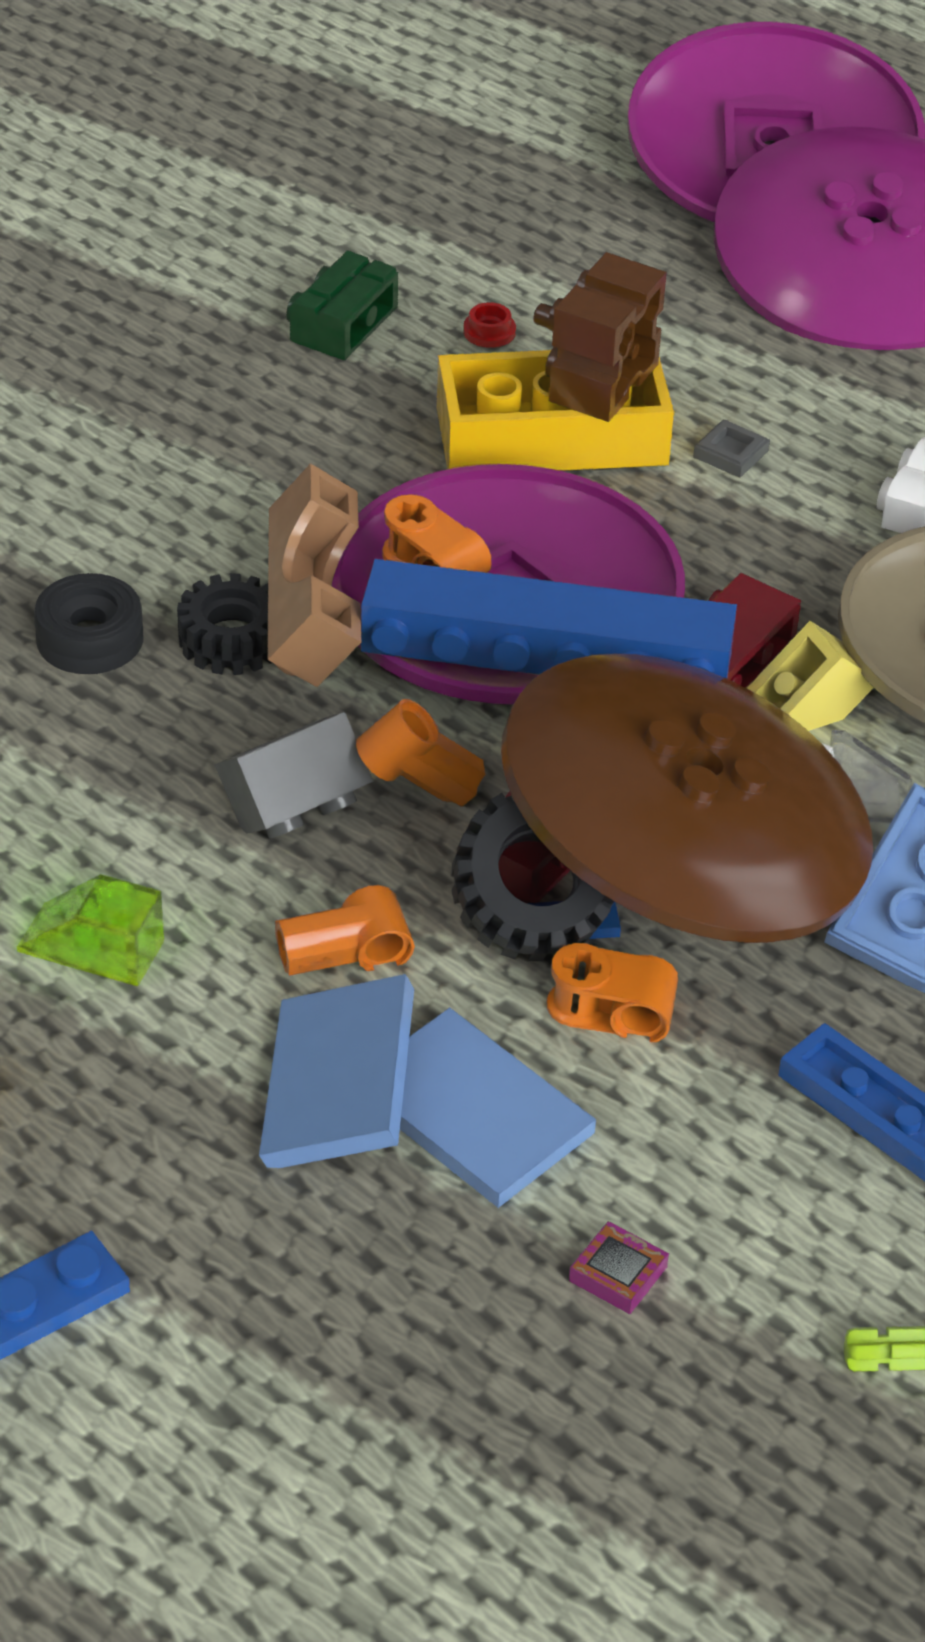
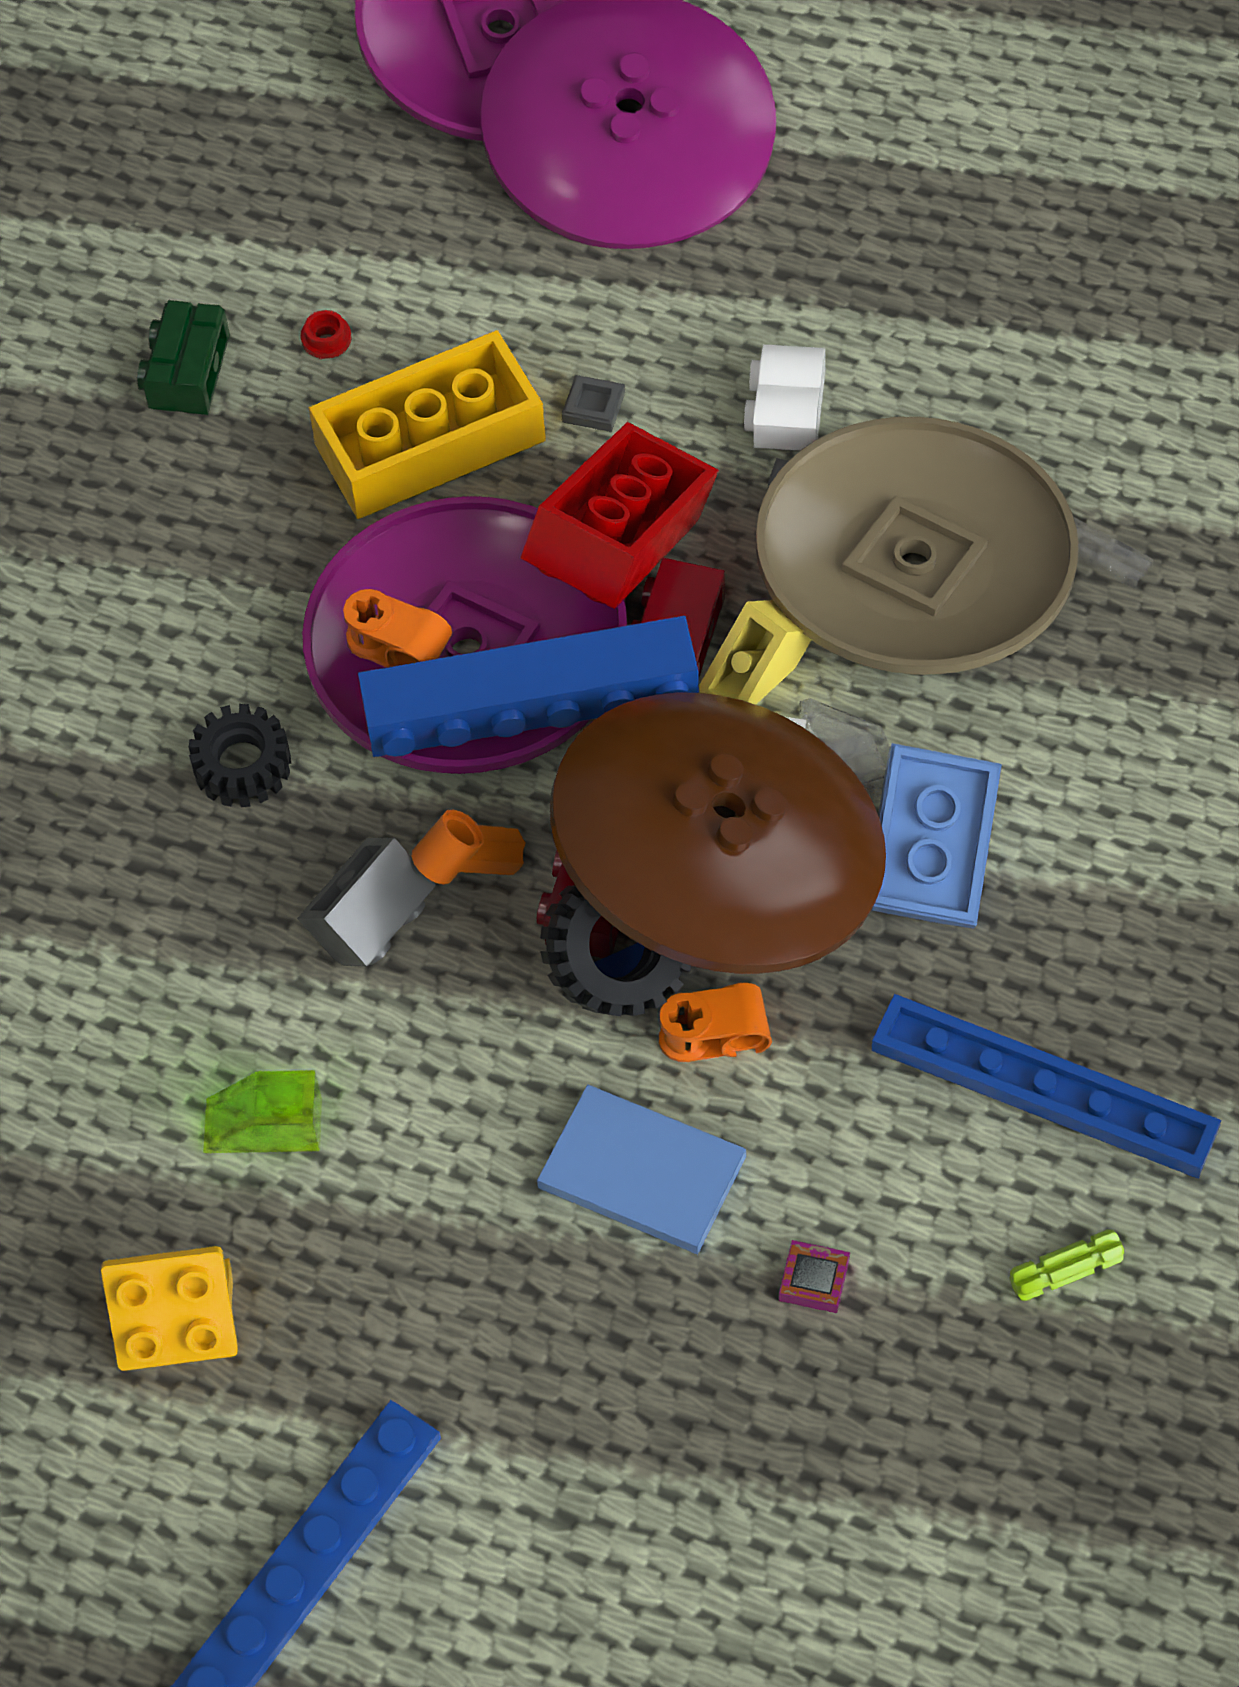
camera: 15 degrees left, 15 degrees up
black tyre [34,573,144,674] -> none
medium blue tile [259,974,414,1168] -> none
medium nougat arch [268,463,361,687] -> none
orange piece [275,885,415,976] -> none
reddish brown brick [533,252,667,422] -> none
none -> red brick [520,421,719,609]

